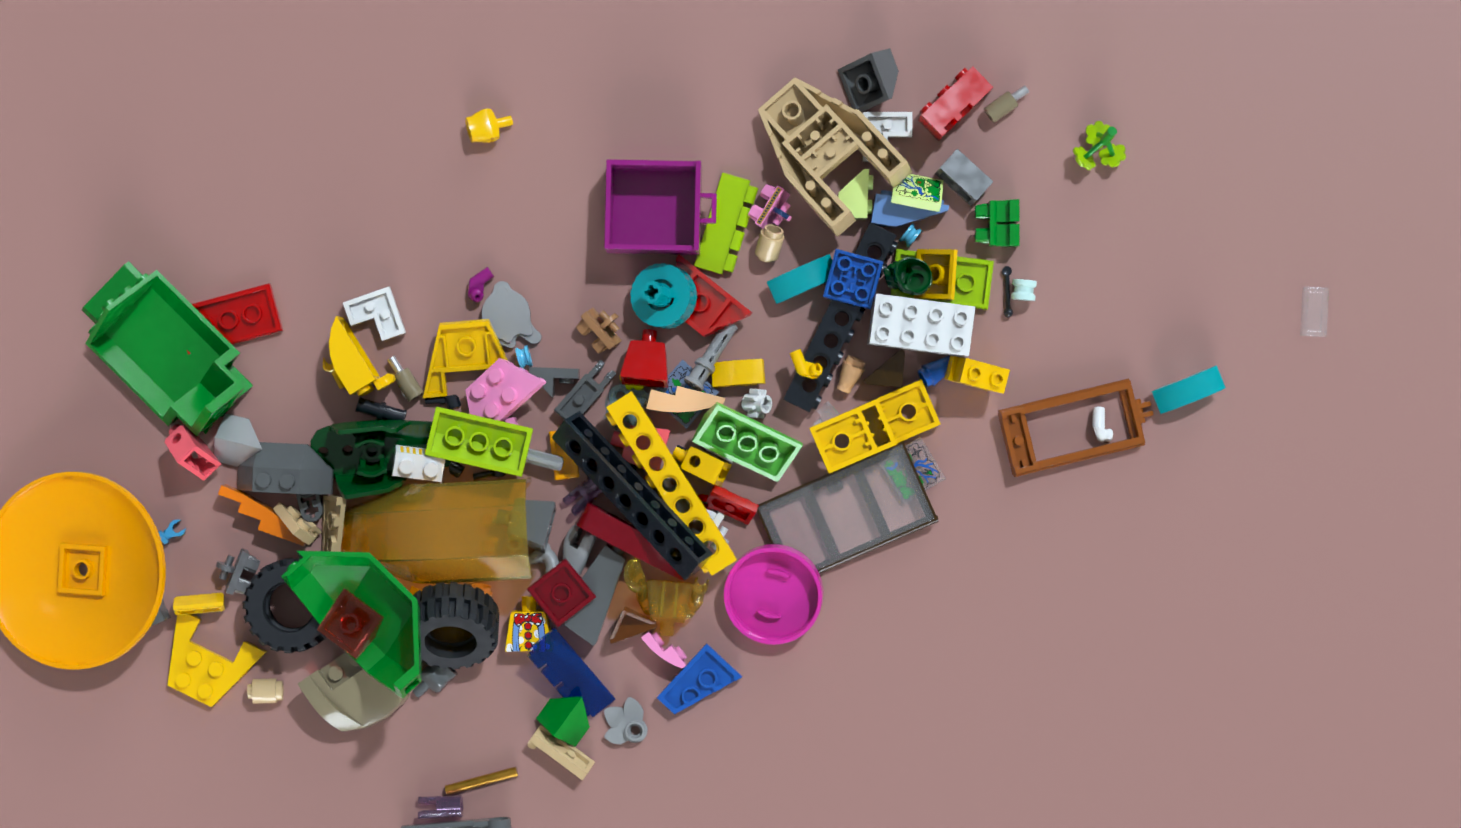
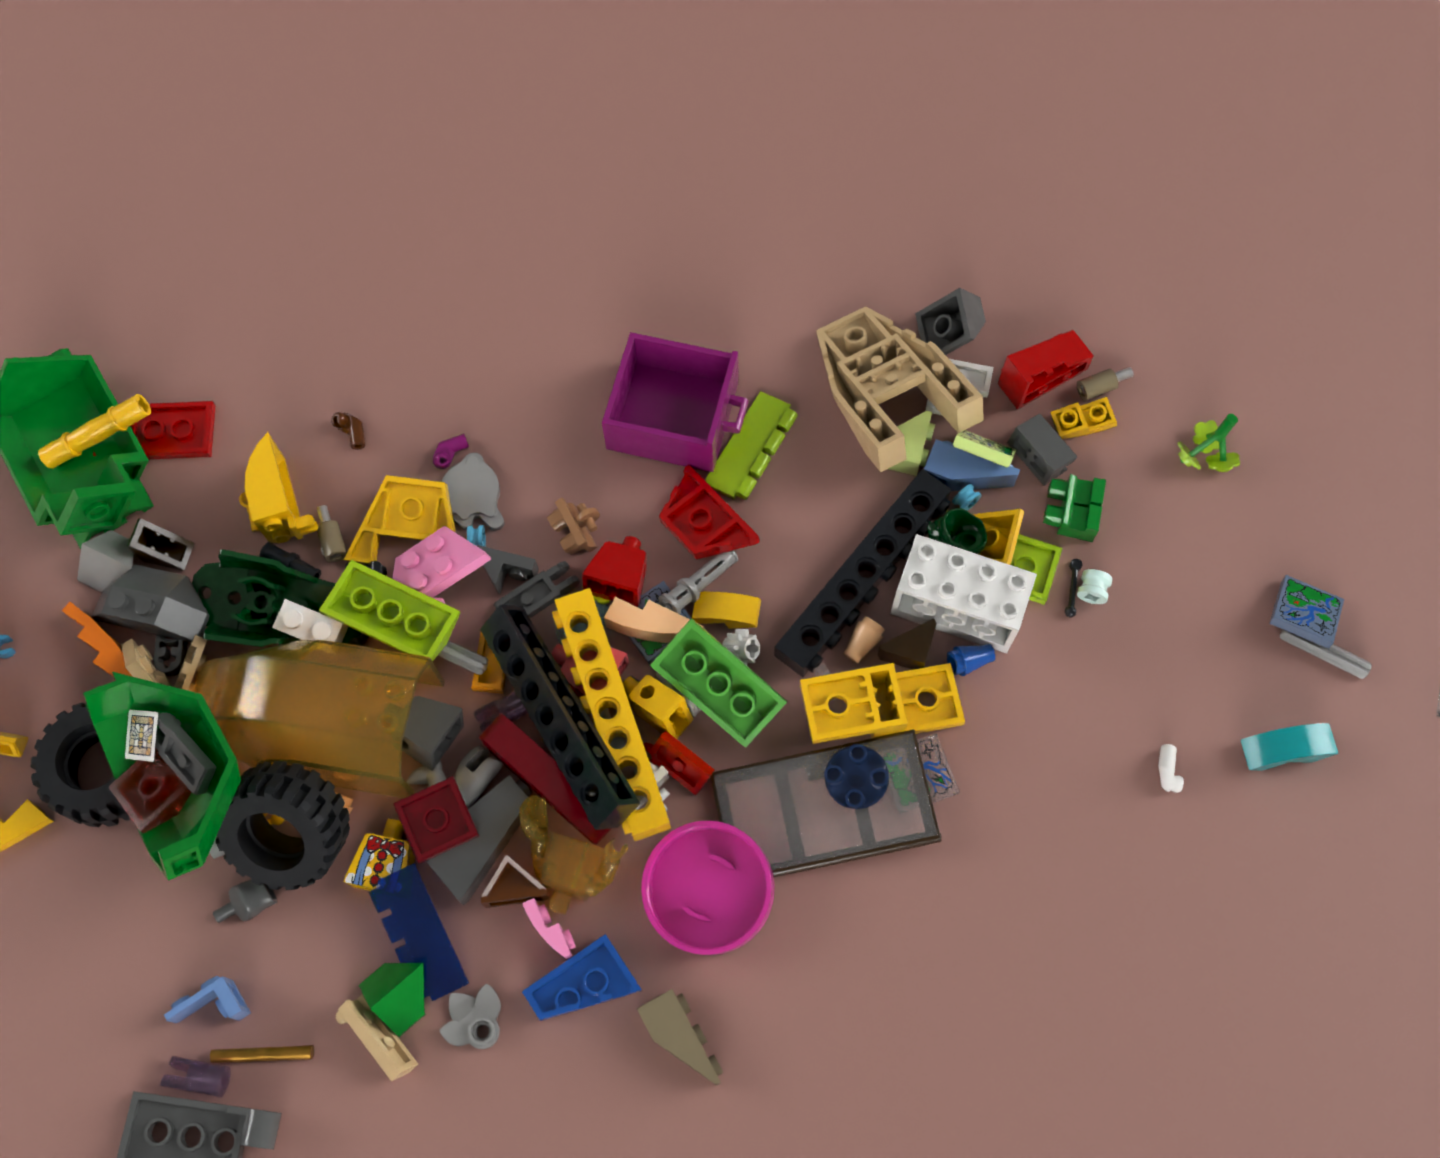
camera: 20 degrees right, 20 degrees down
coral torso [164,424,221,481] -> none
flat silver hips [216,548,260,595] -> none
tan brick [247,678,284,704] -> none
dark tan piece [298,652,411,732] -> none
white plate [343,287,406,341] -> none
yellow piece [465,108,513,143] -> none
teal piece [630,263,697,329] -> none
bright pink hips [748,185,792,229] -> none
tan brick [755,224,784,263] -> none
teal brick [767,254,832,304] -> none
yellow arm [789,349,823,379] -> none
blue tile [823,249,884,309] -> none
yellow hips [944,355,1010,394] -> none
dark orange animal [998,378,1154,477] -> none
none -> yellow piece [38,394,151,469]
none -> sticker [125,709,158,762]
none -> dark brown slope [127,518,195,571]
none -> dark grey hinge [155,712,217,795]
none -> medium blue bracket [164,976,251,1023]
none -> reddish brown arm [331,412,365,450]
none -> dark tan slope [637,989,723,1086]
none -> dark blue dish [824,744,889,809]
none -> yellow slope [1050,397,1117,439]
none -> sand blue tile [1269,575,1344,649]
none -> light grey axle [1279,629,1372,679]

